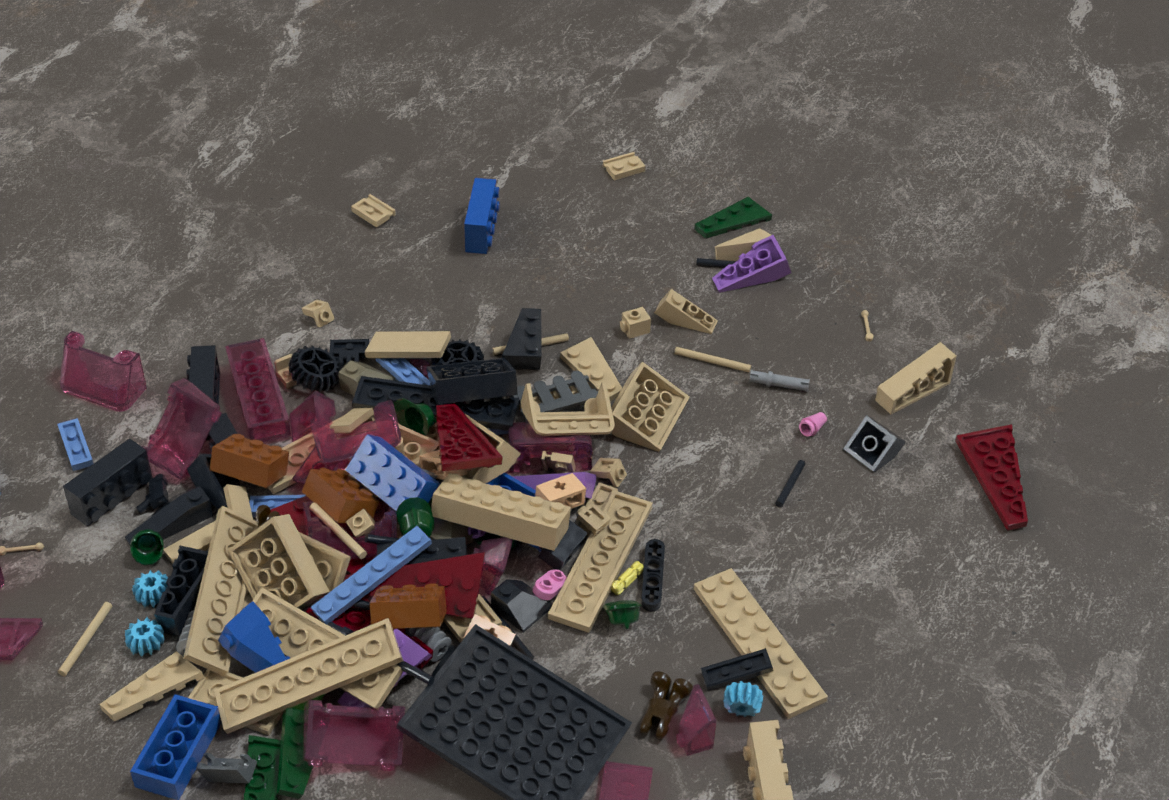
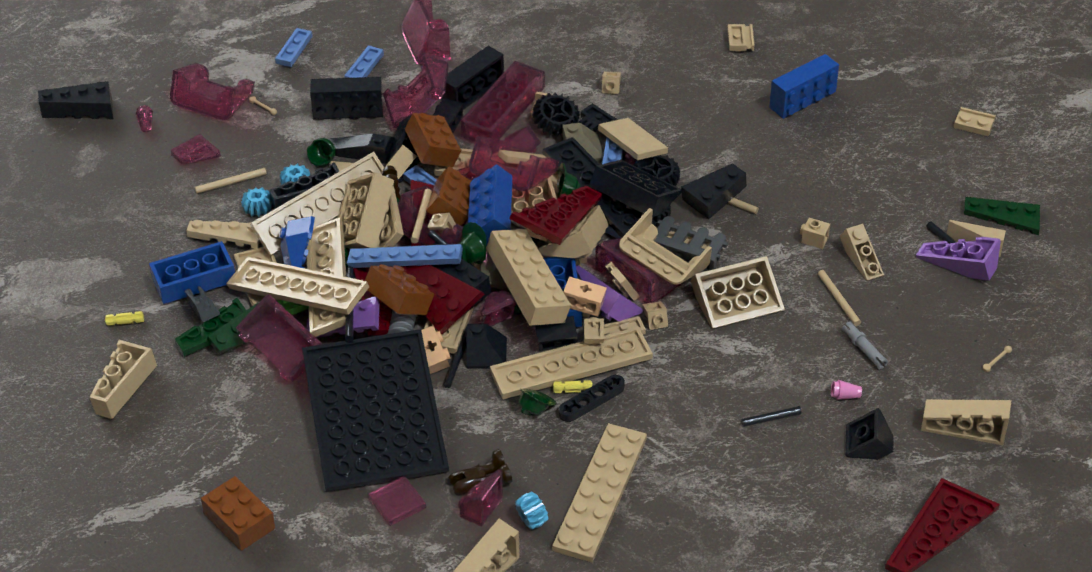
camera: 50 degrees right, 0 degrees up
black piece [136,474,169,514] -> none
bright pink plate [533,570,567,600] -> none
tan wing [560,337,622,402] -> none
black tile [701,648,773,691] -> none

